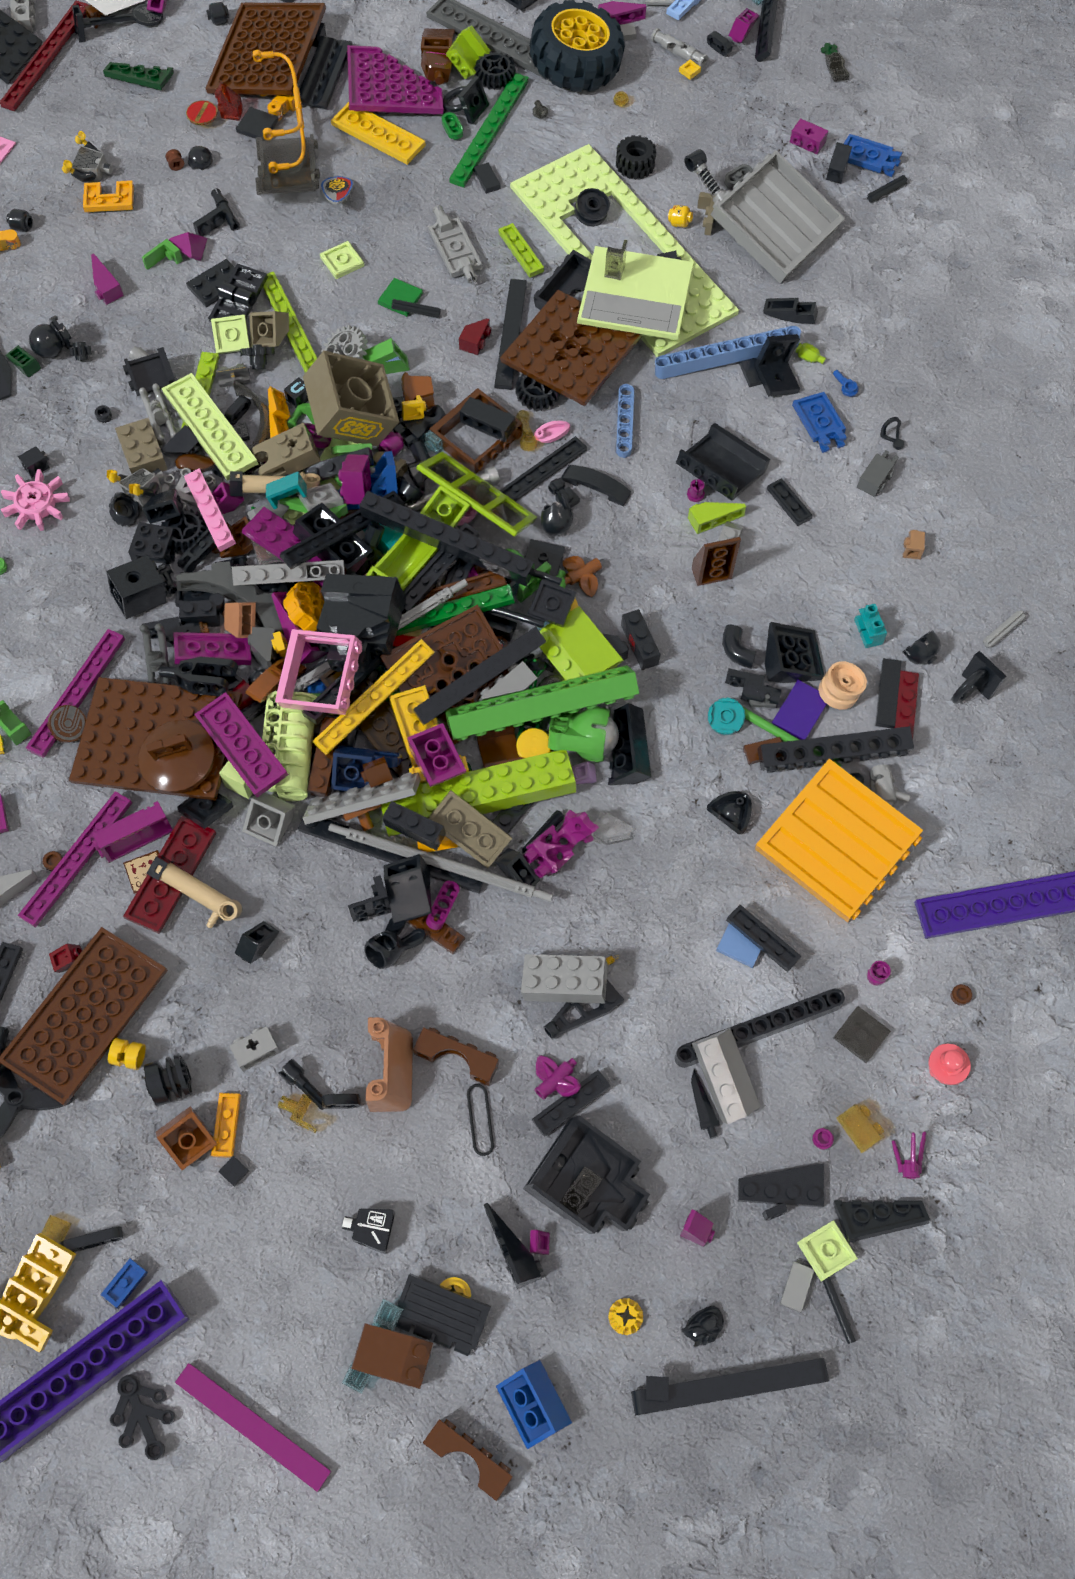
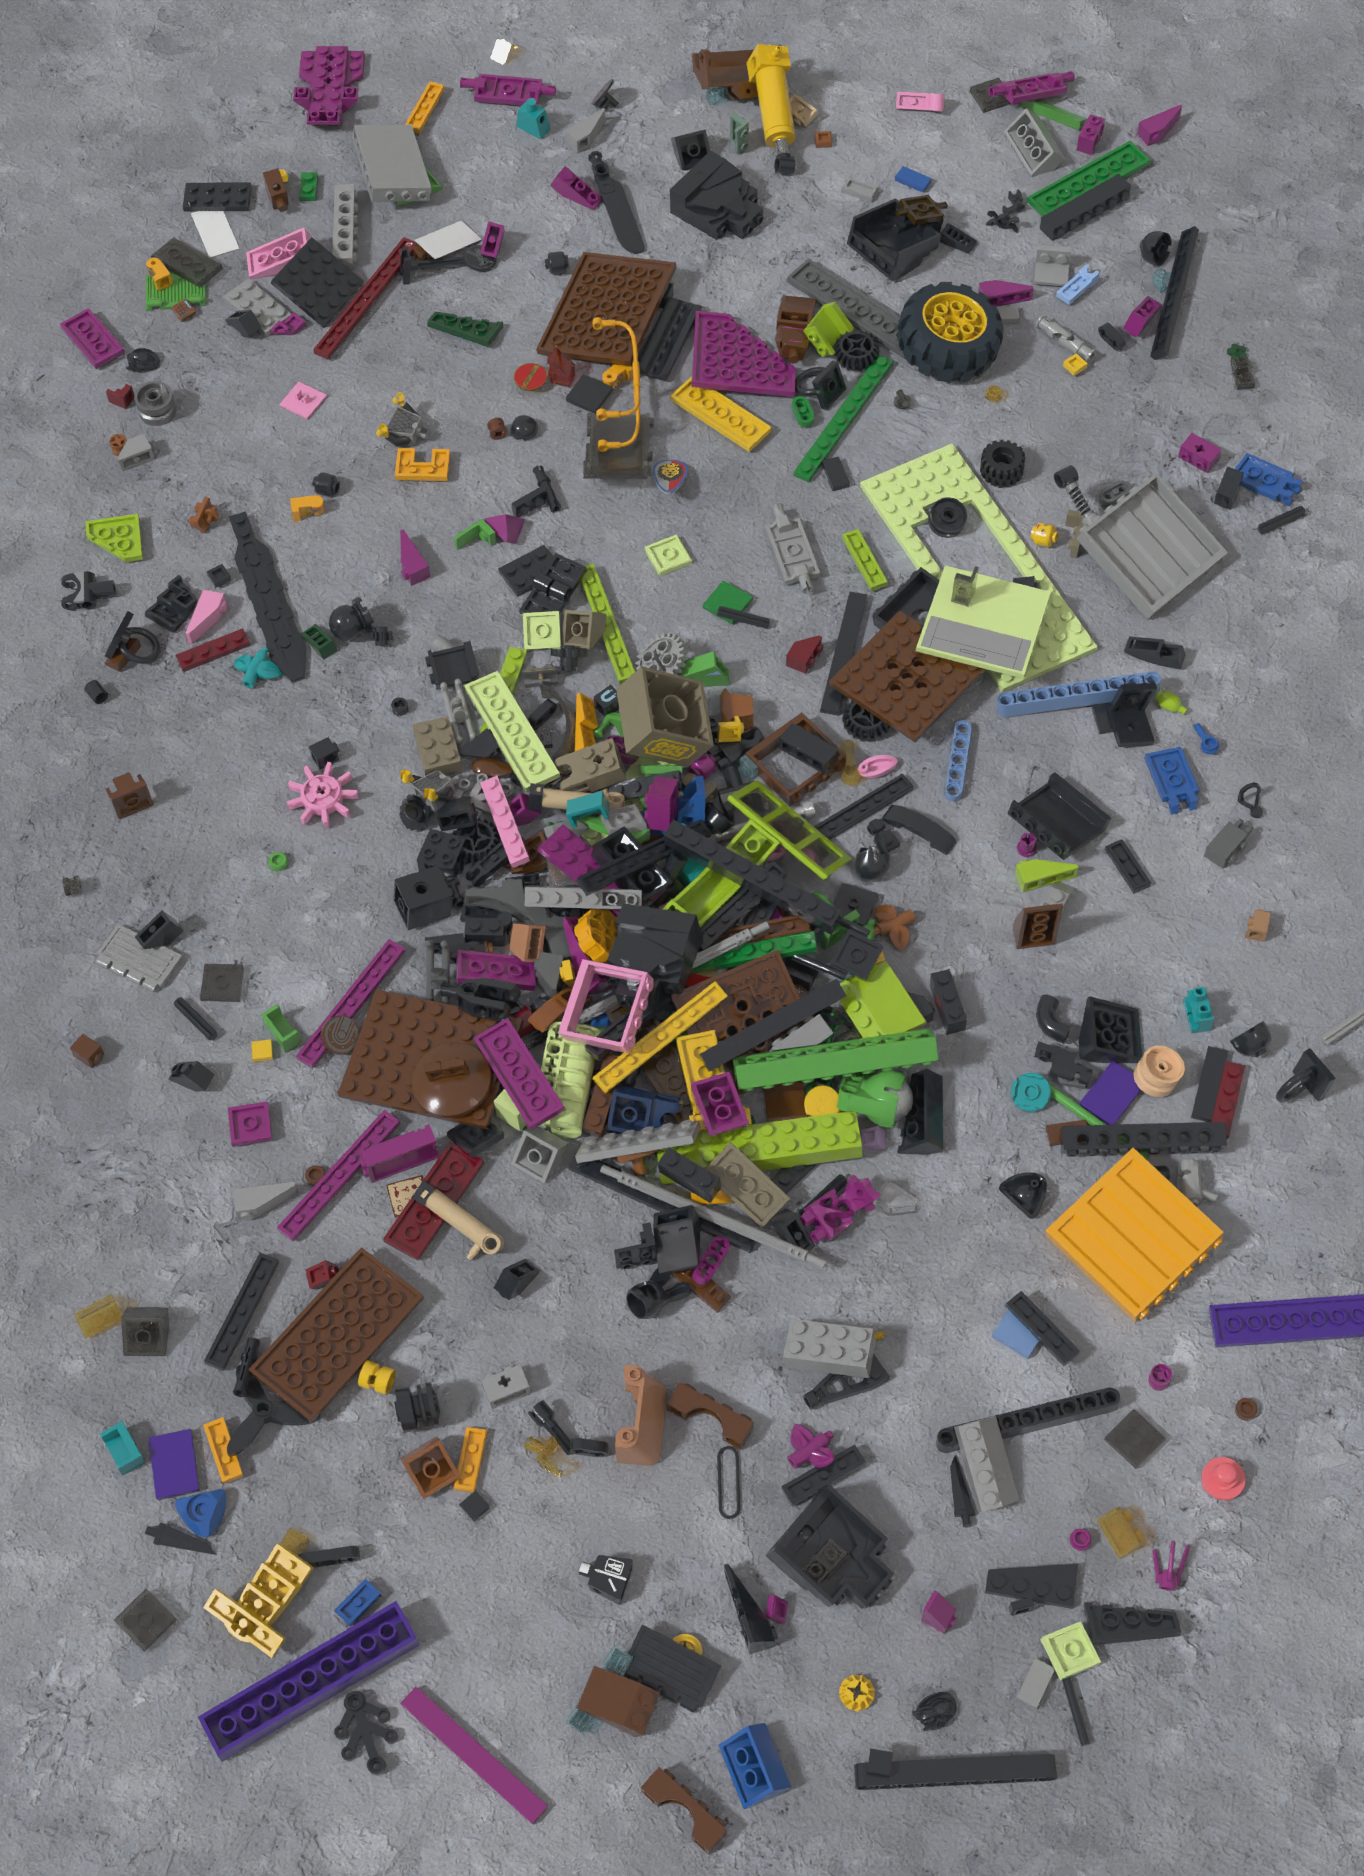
camera: 10 degrees right, 5 degrees down
reddish brown brick [361,757,393,788] -> none

